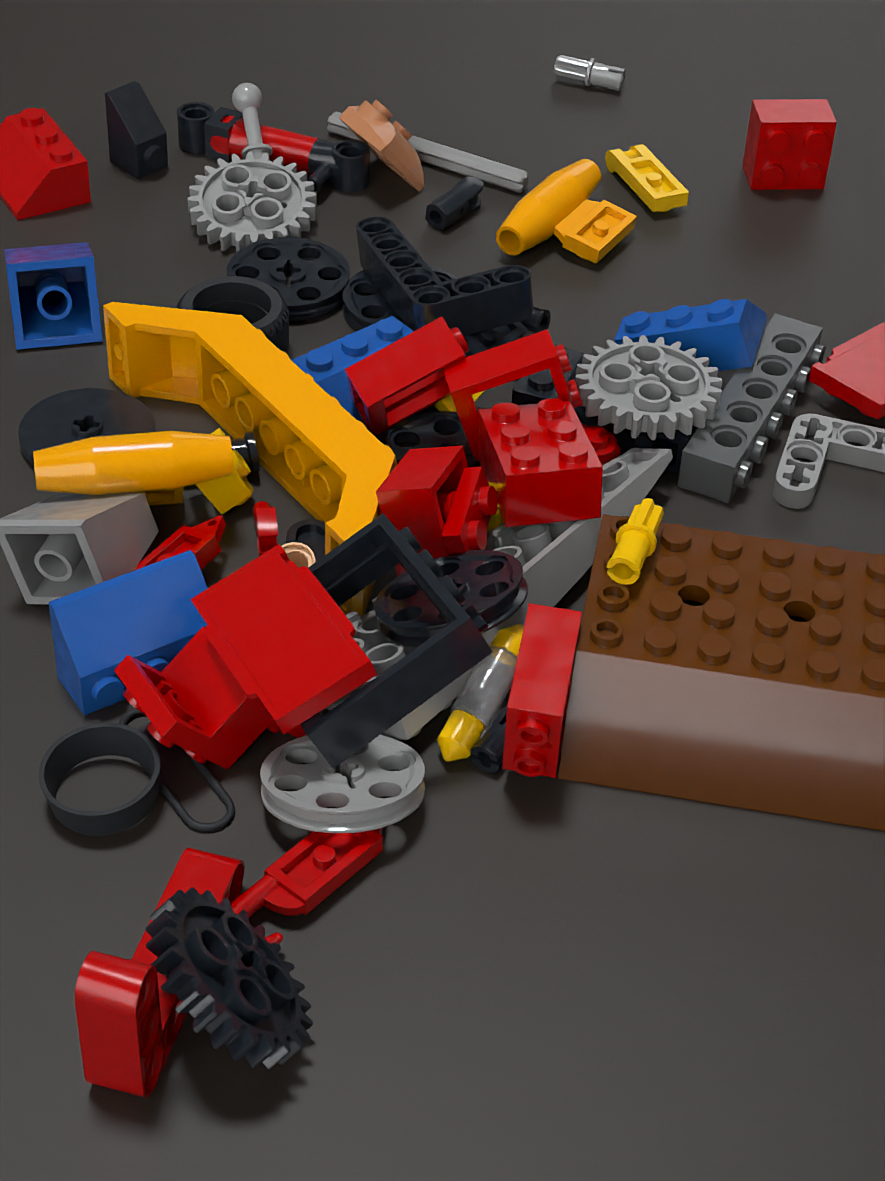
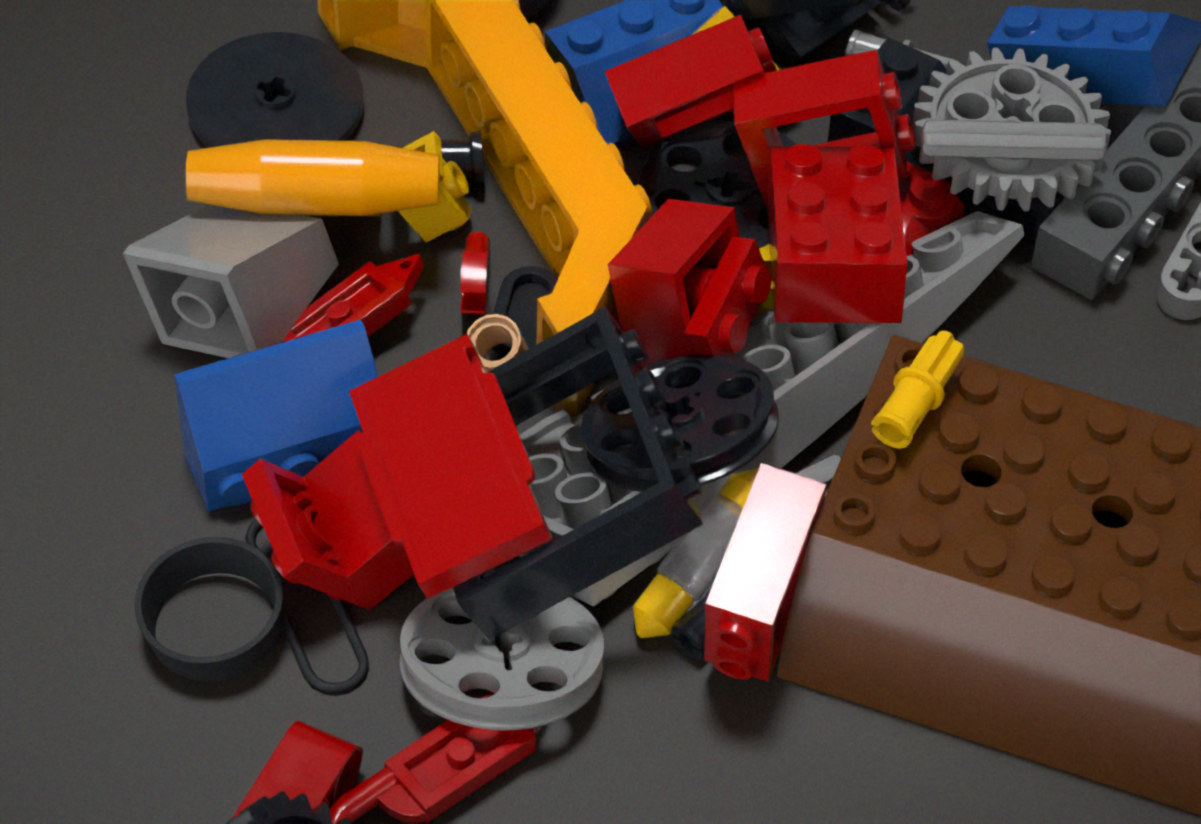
camera: 10 degrees right, 10 degrees up
none -> light grey axle [922,119,1107,160]

